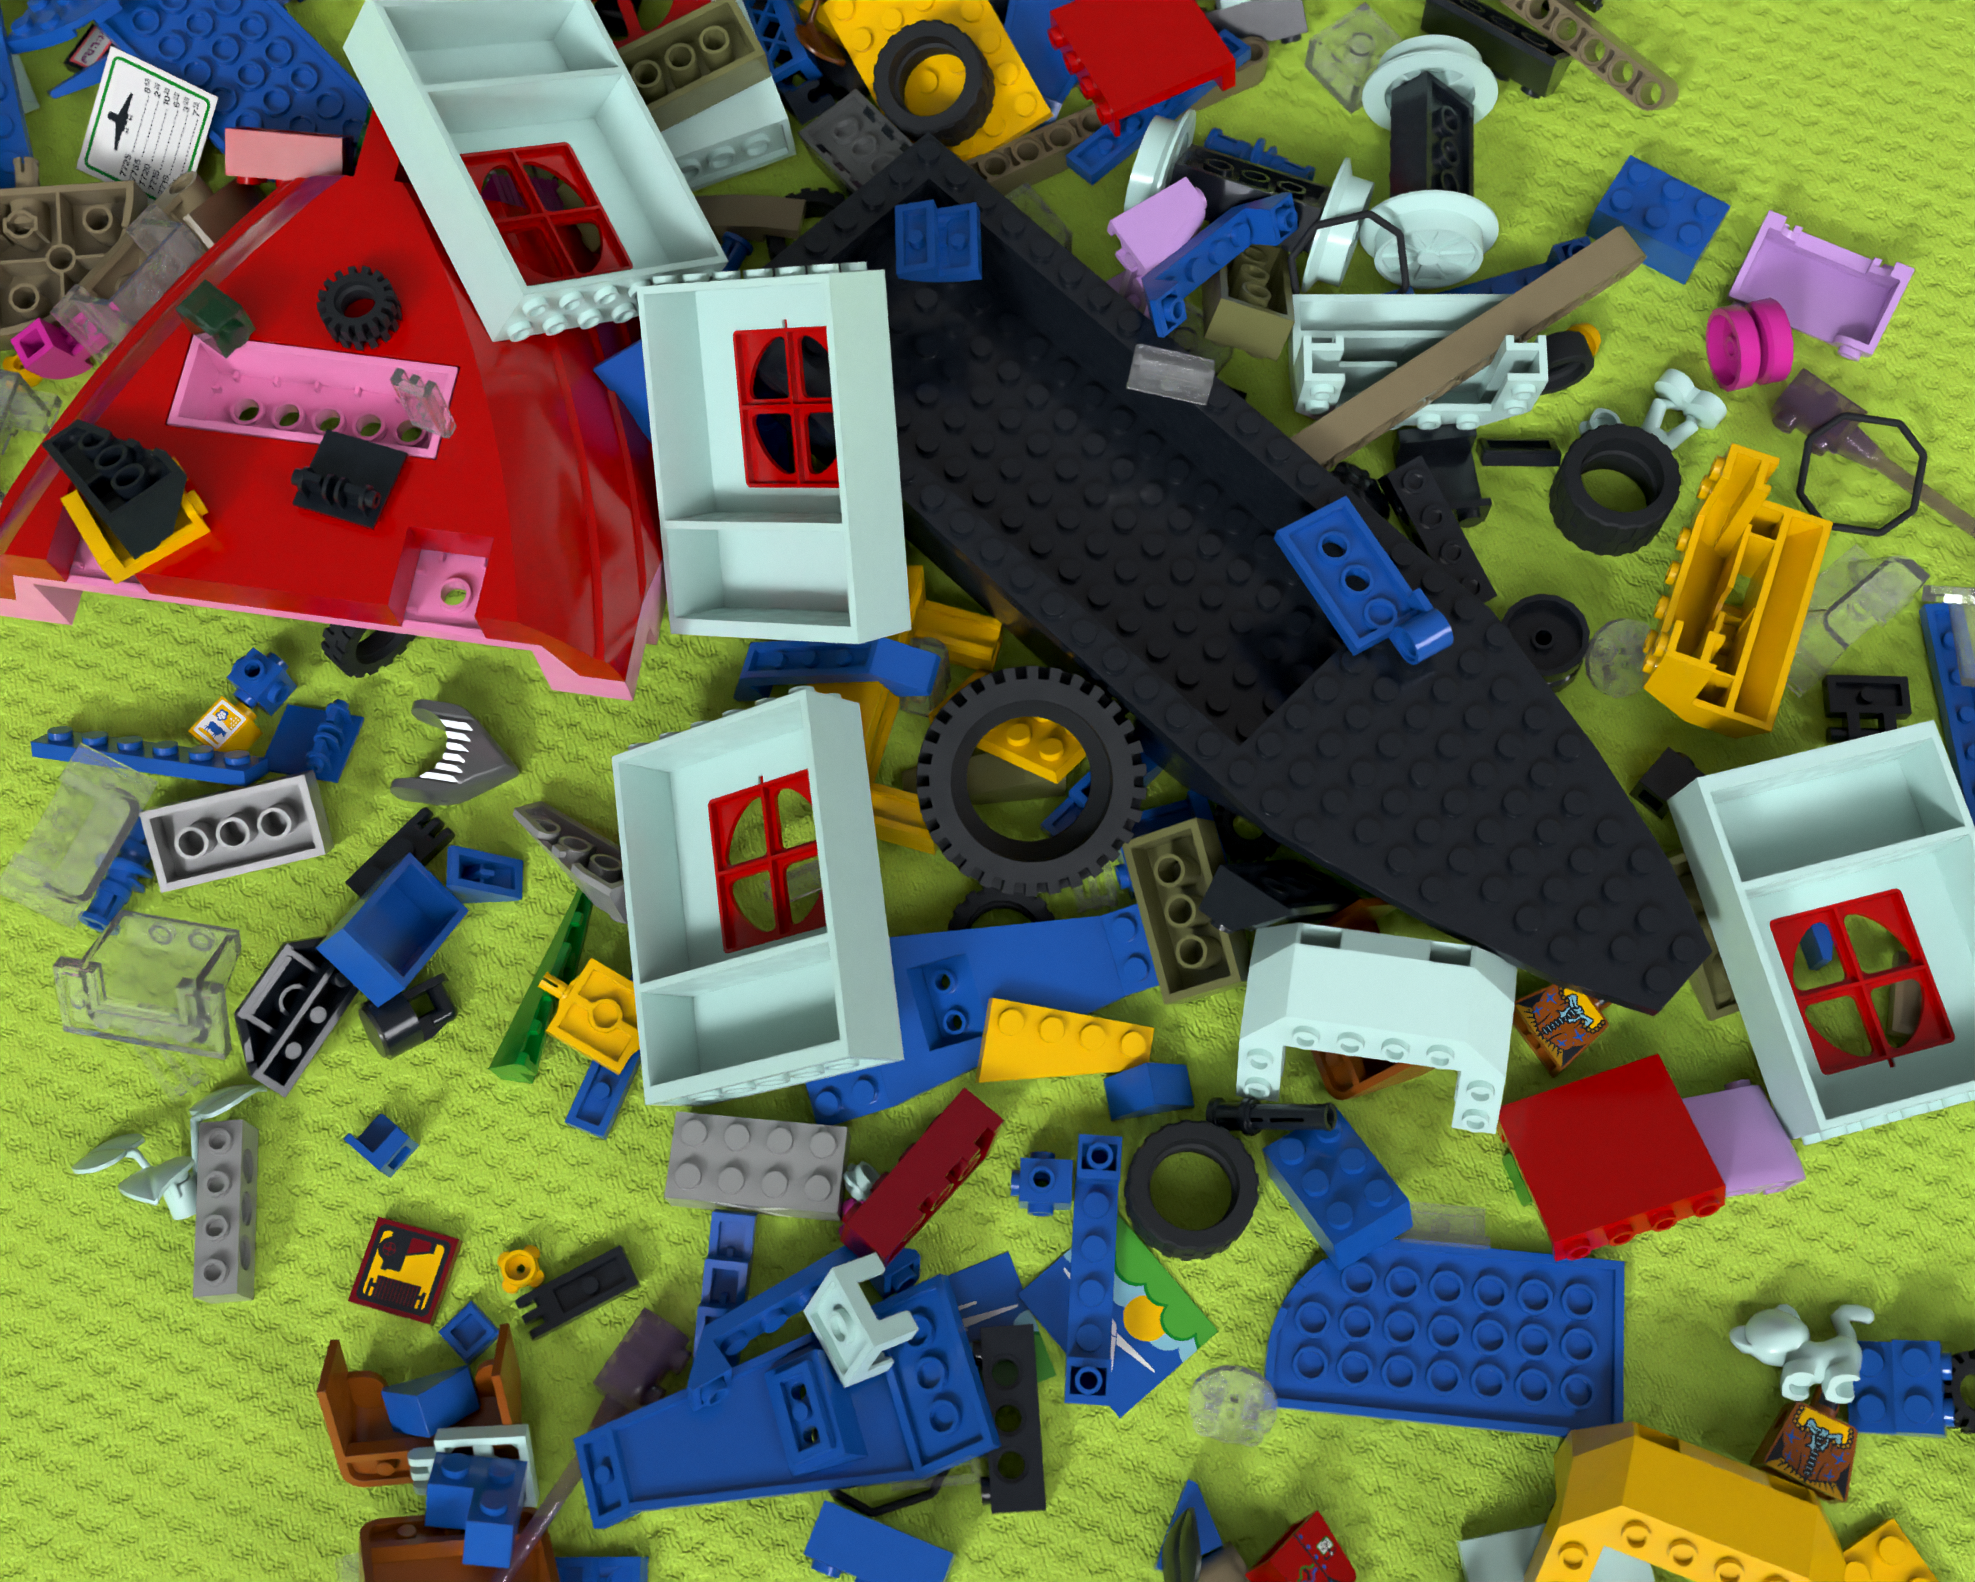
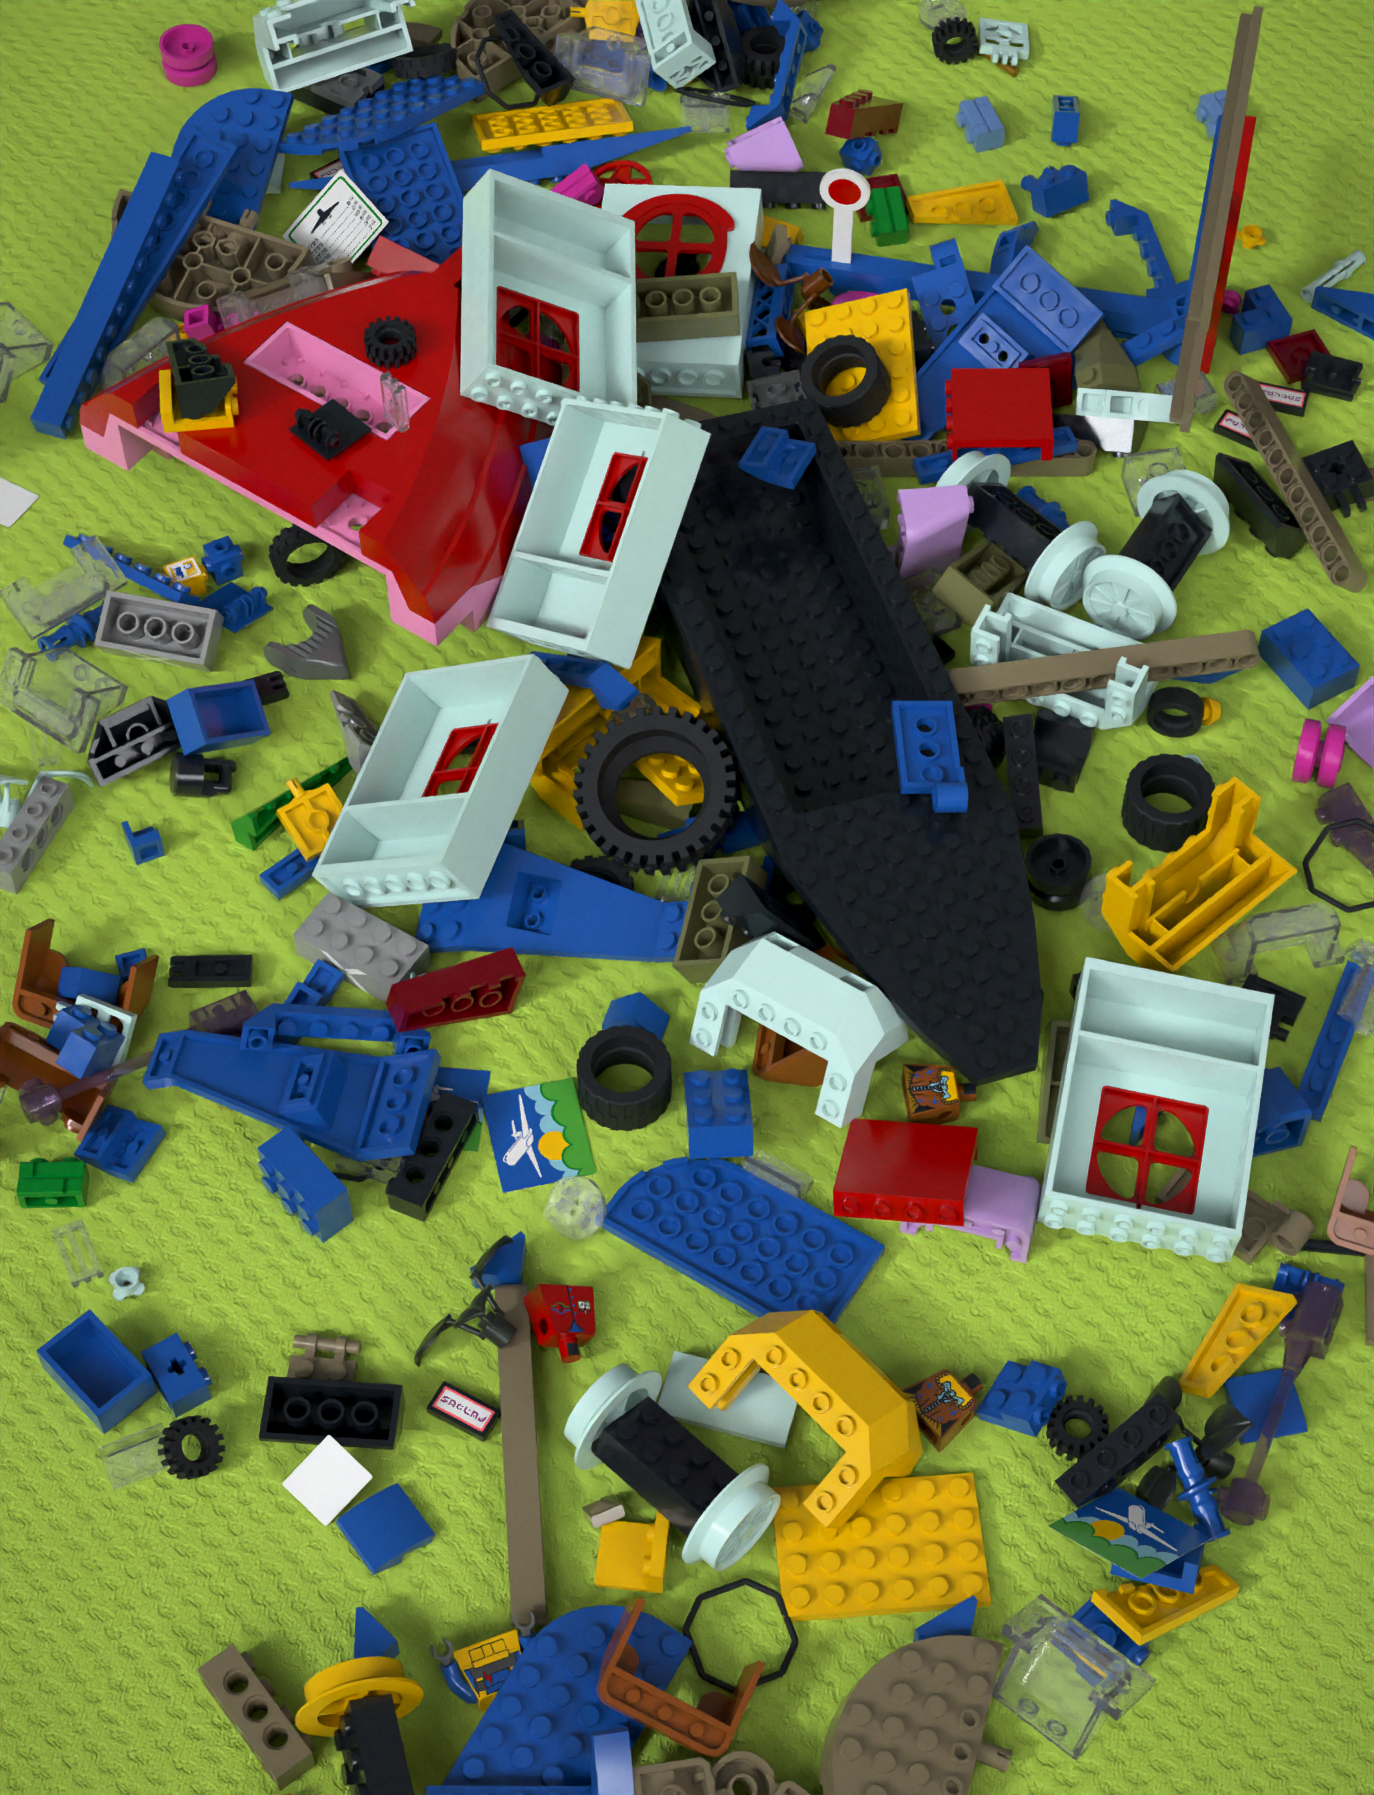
camera: 25 degrees right, 15 degrees down
clear green brick [175,279,256,359] -> none
tile [348,1217,463,1326] -> none
blue slope [446,845,523,904] -> none
yellow plate [497,1245,545,1294] -> none
light aqua panel [803,1252,919,1388] -> none
yellow wing [975,998,1154,1083] -> none
blue brick [1011,1151,1073,1217] -> none
blue slope [1064,1134,1122,1406] -> none
clear panel [1127,344,1215,406] -> none
blue slope [1141,192,1299,338] -> none
black pin [1206,1097,1337,1136] -> none
black piece [1288,210,1410,294] -> none
black tile [1476,438,1562,467] -> none
light aqua piece [1641,369,1727,451] -> none
light aqua animal [1729,1304,1874,1404] -> none

